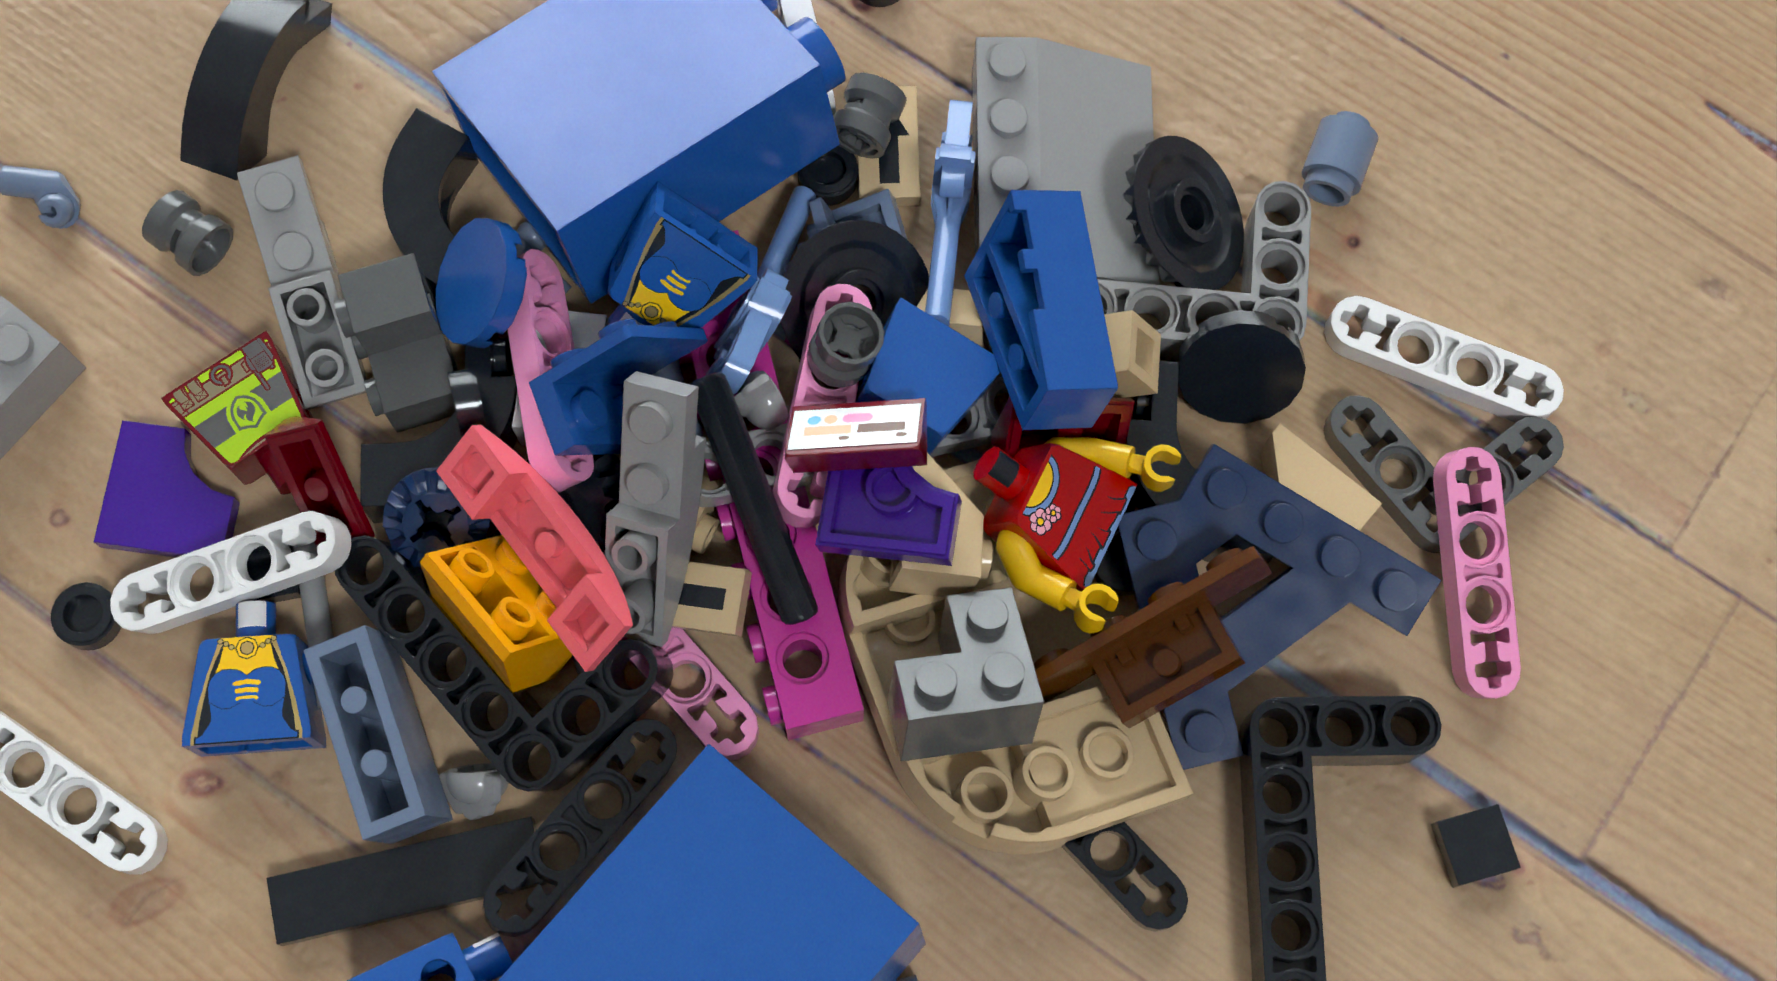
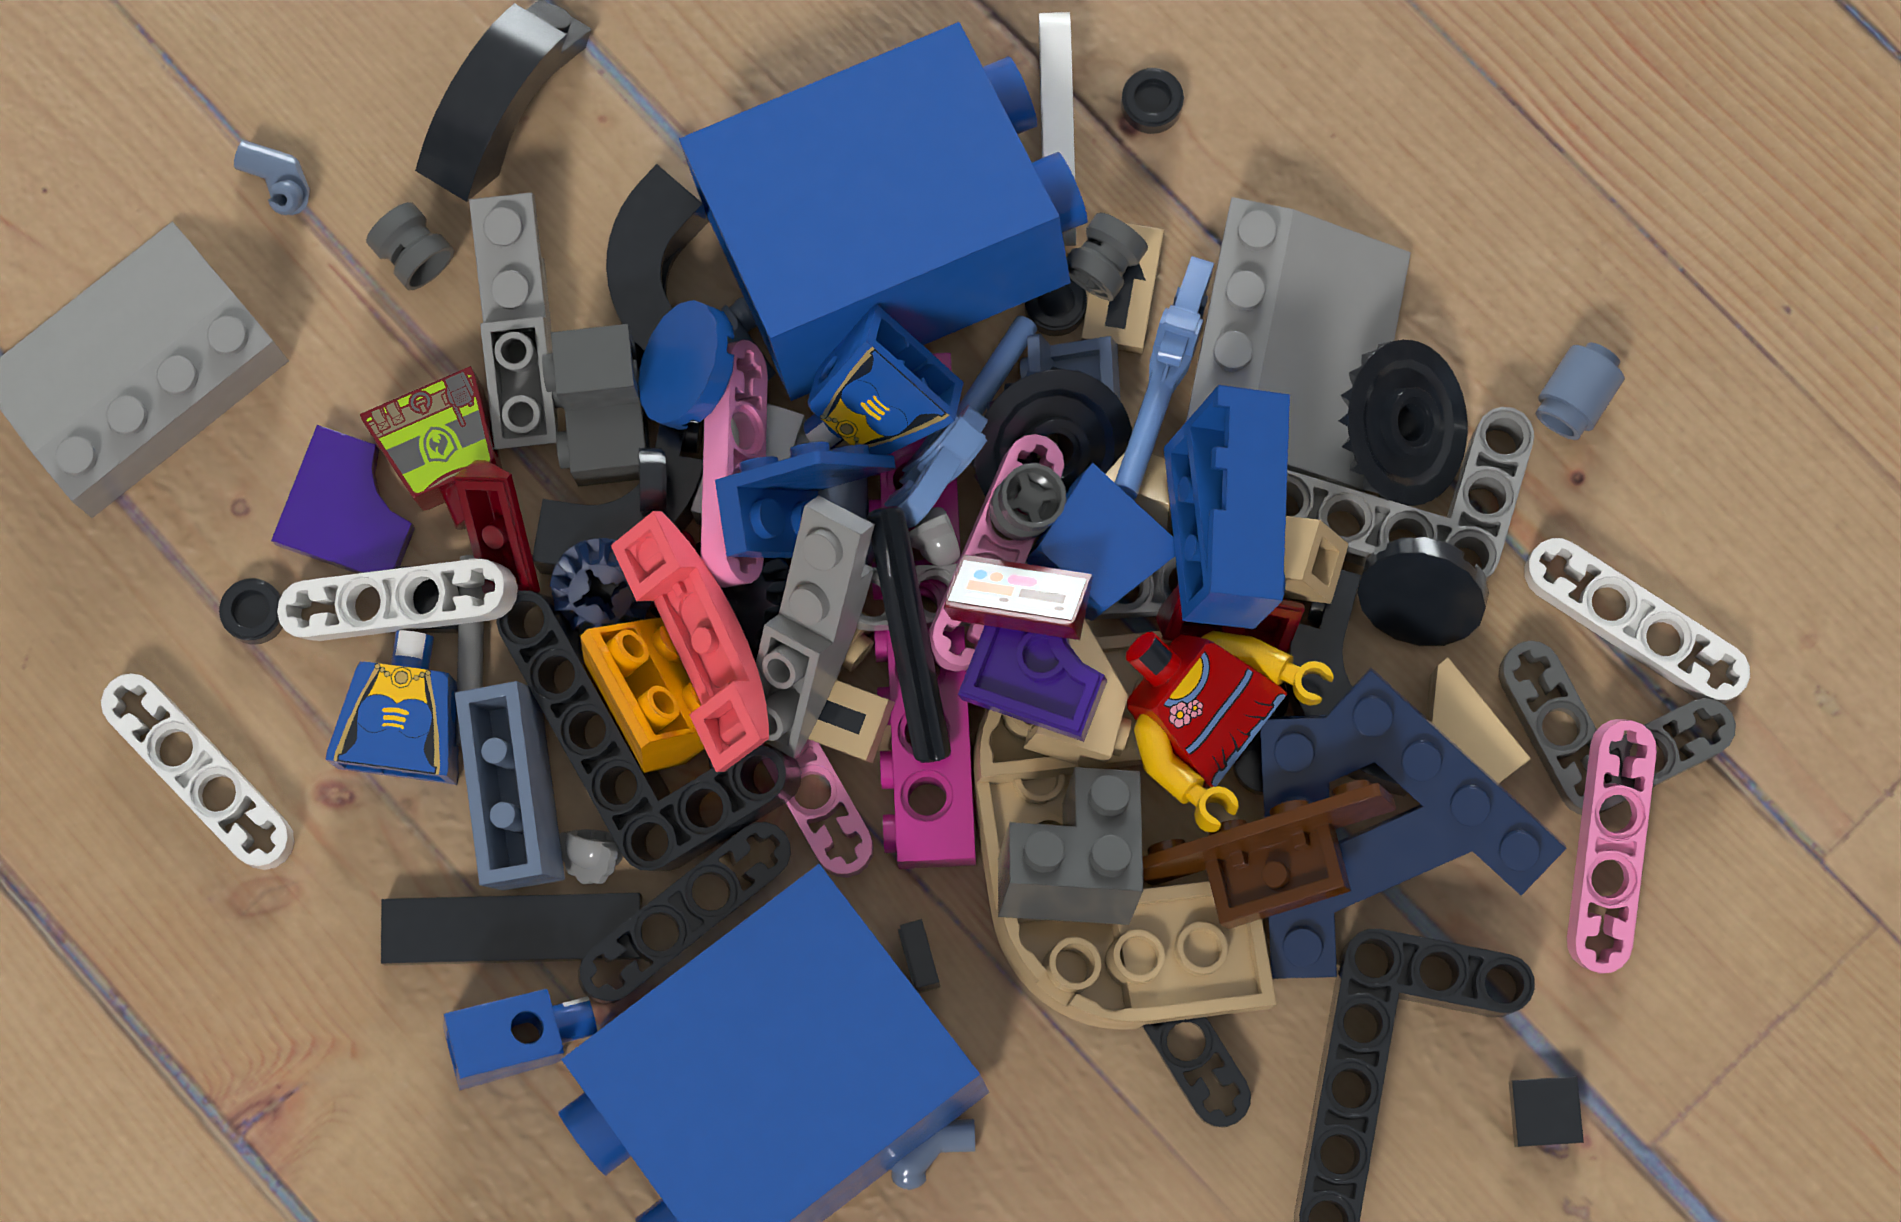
camera: 20 degrees right, 5 degrees up
none -> black tile [898,919,940,993]

